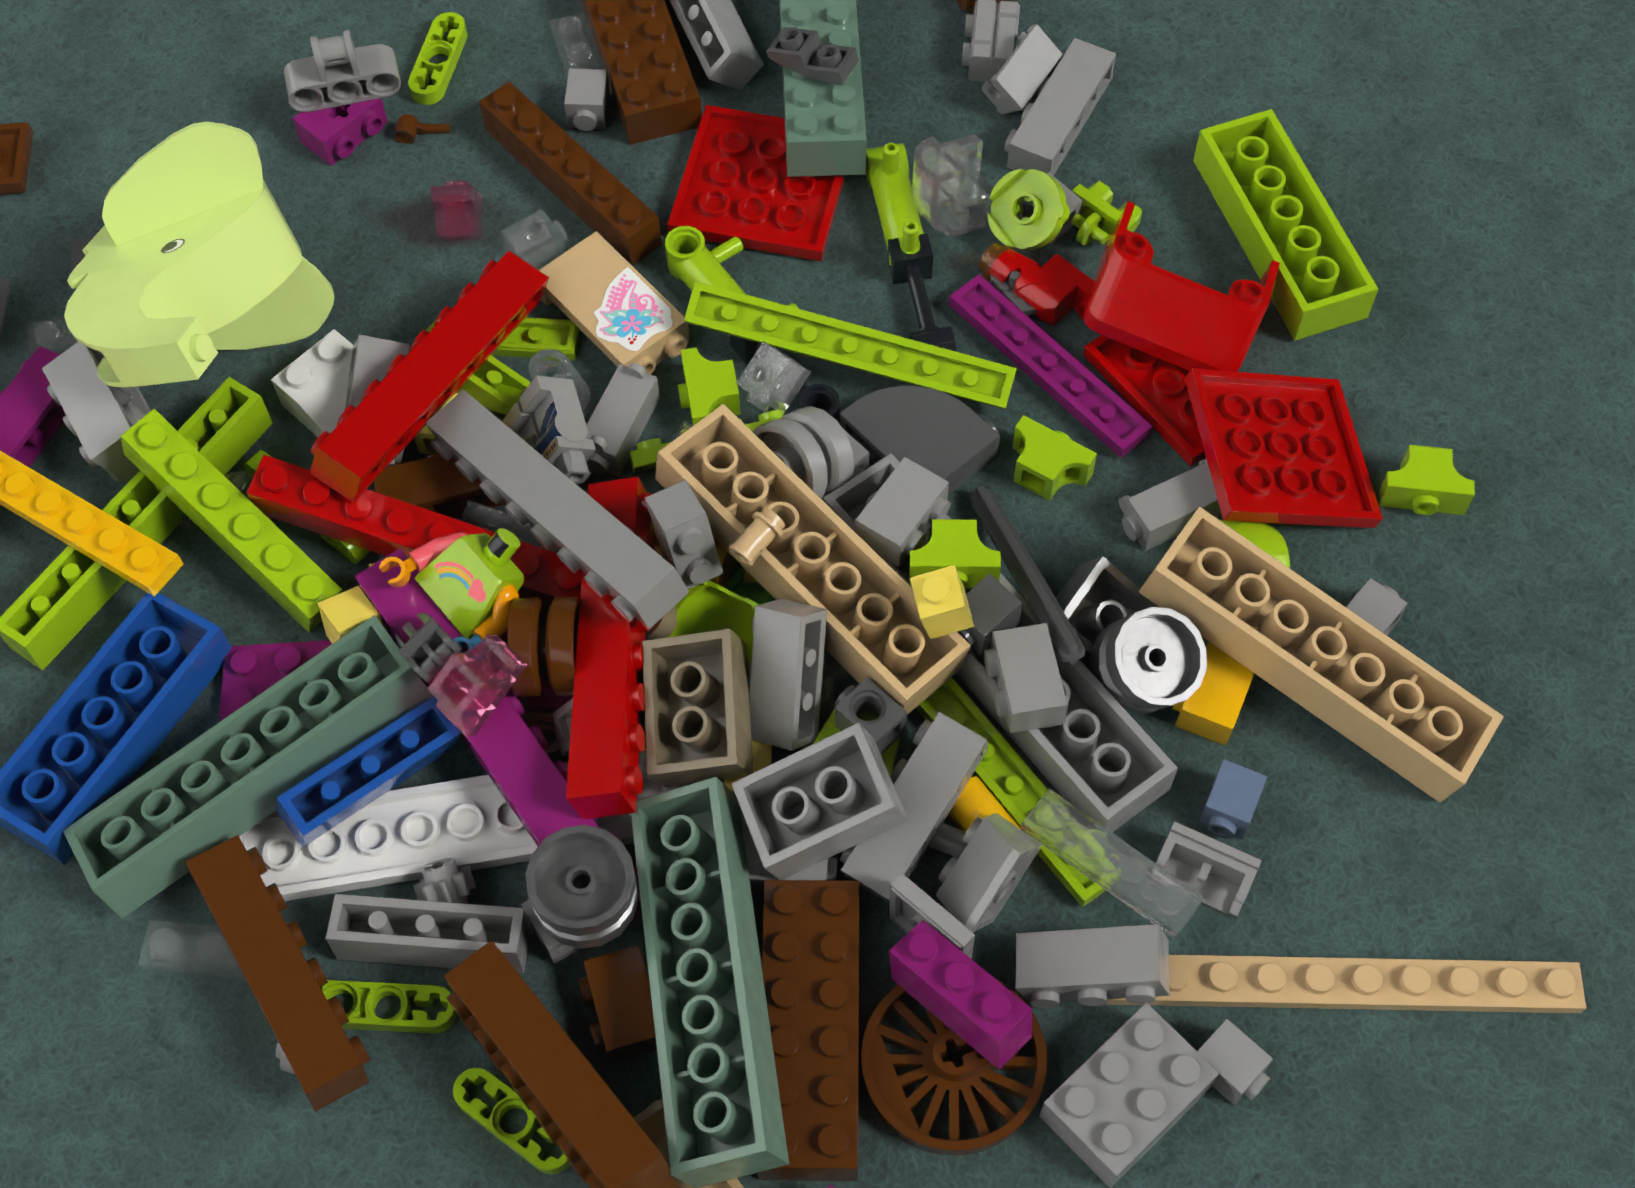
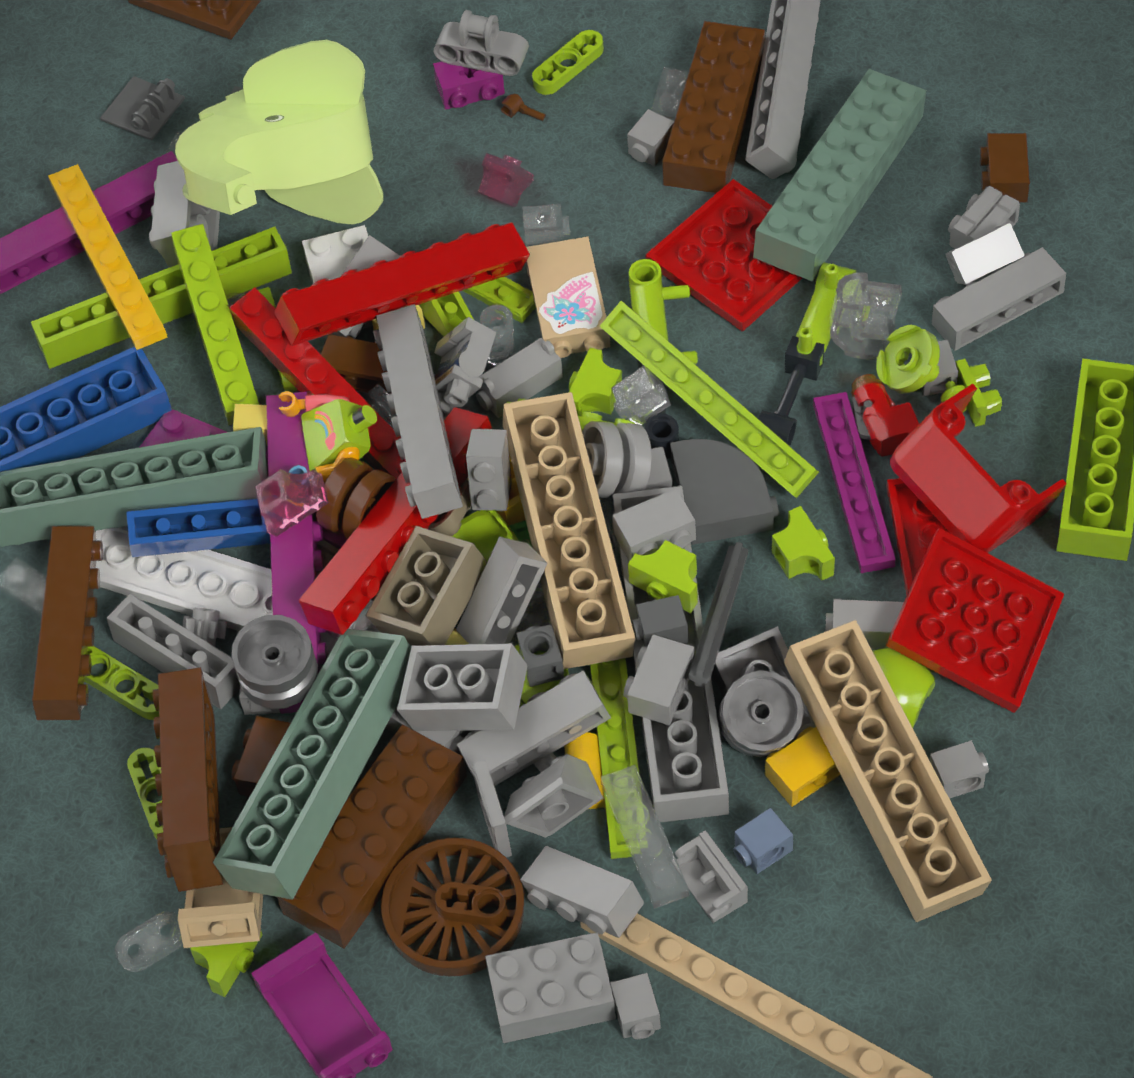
camera: 35 degrees right, 5 degrees down
dark grey arm [395,613,462,683] -> none
reddish brown brick [479,81,662,266] -> none
tan pin [729,508,785,567] -> none
dark grey slope [766,27,859,85] -> none
magenta brick [889,920,1032,1070] -> none
light yellow brick [910,565,975,639] -> none
lime brick [1379,445,1475,515] -> none

